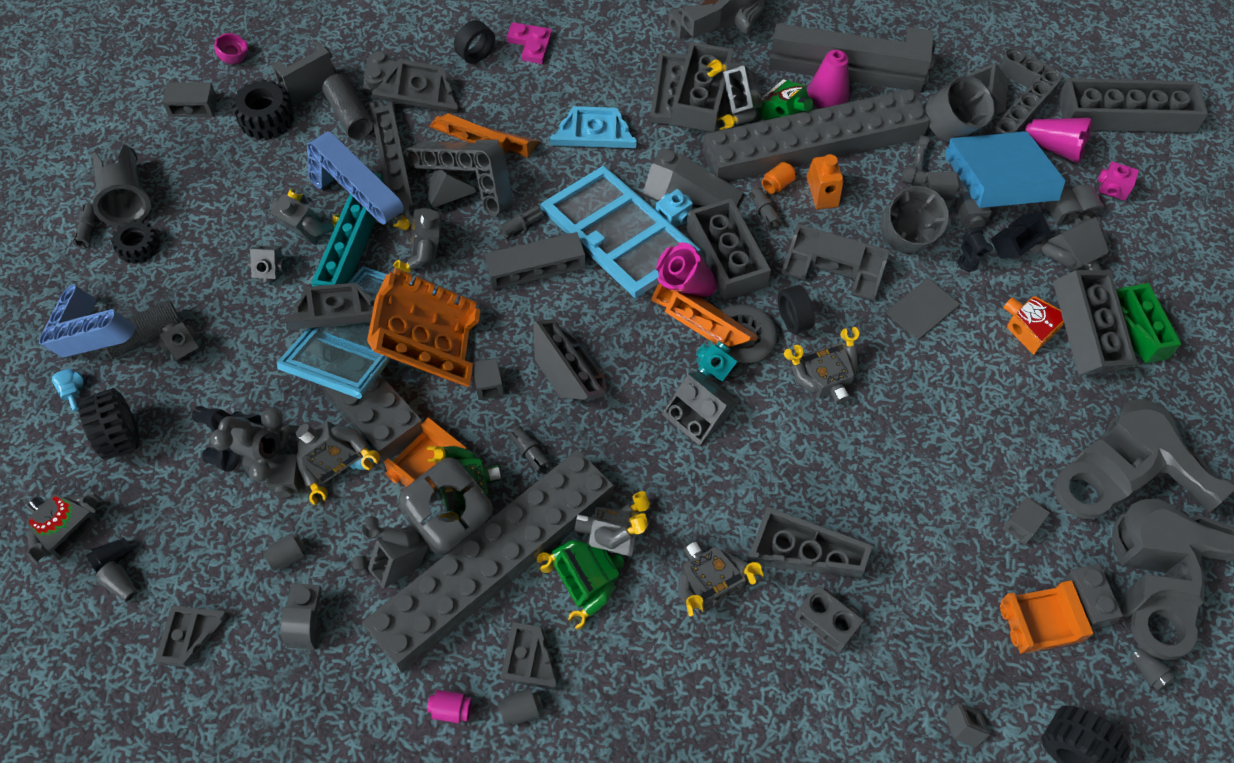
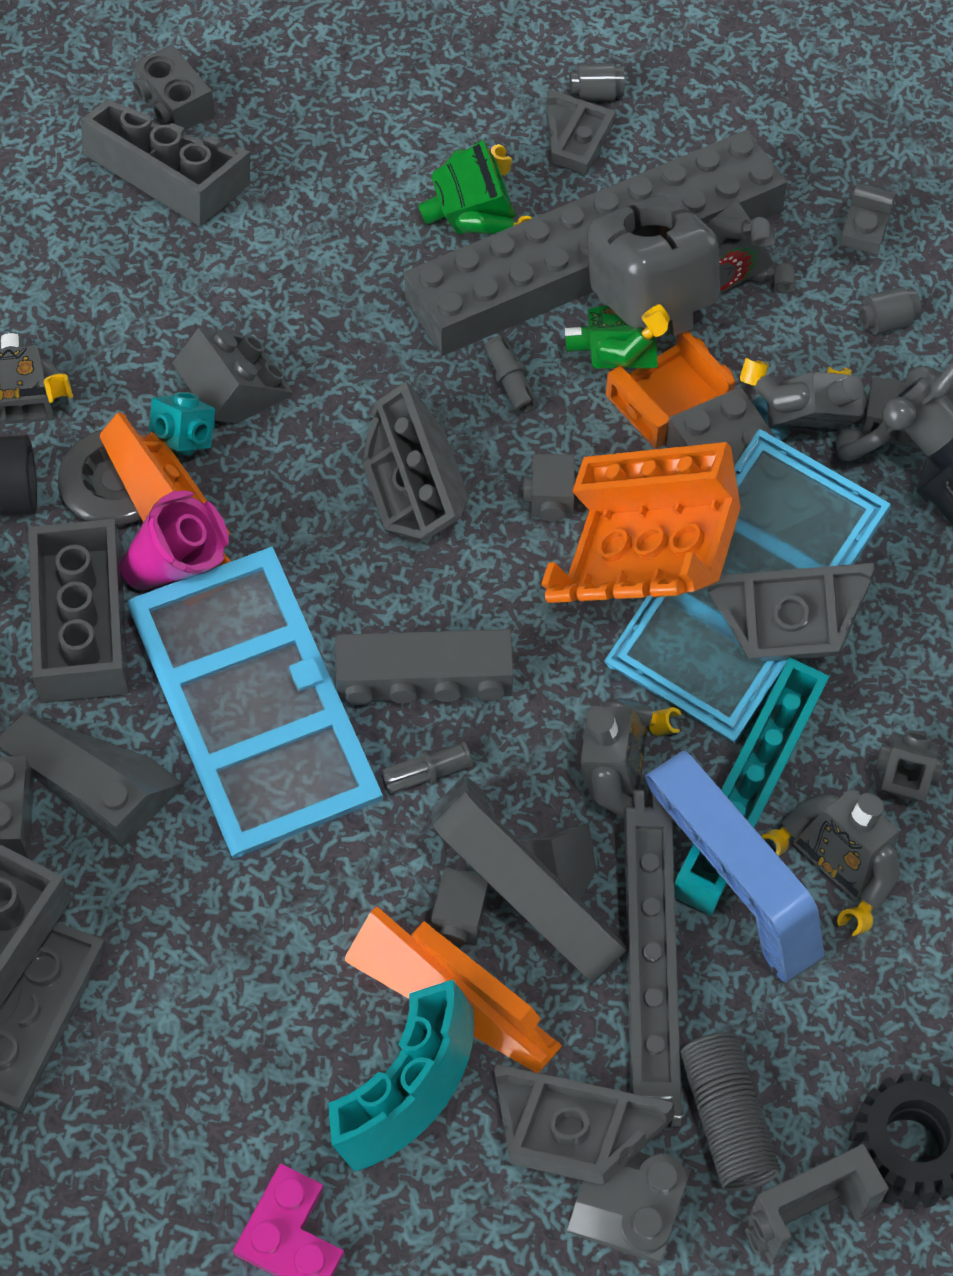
camera: 165 degrees left, 0 degrees up
dark pink brick [427,689,472,724] -> none
black tyre [454,20,495,64] -> none
medium azure wing [550,106,636,148] -> none
dark grey torso [574,491,650,556] -> none
medium azure brick [656,189,693,227] -> none
dark grey torso [678,542,764,616] -> none
none -> teal brick [328,979,475,1172]

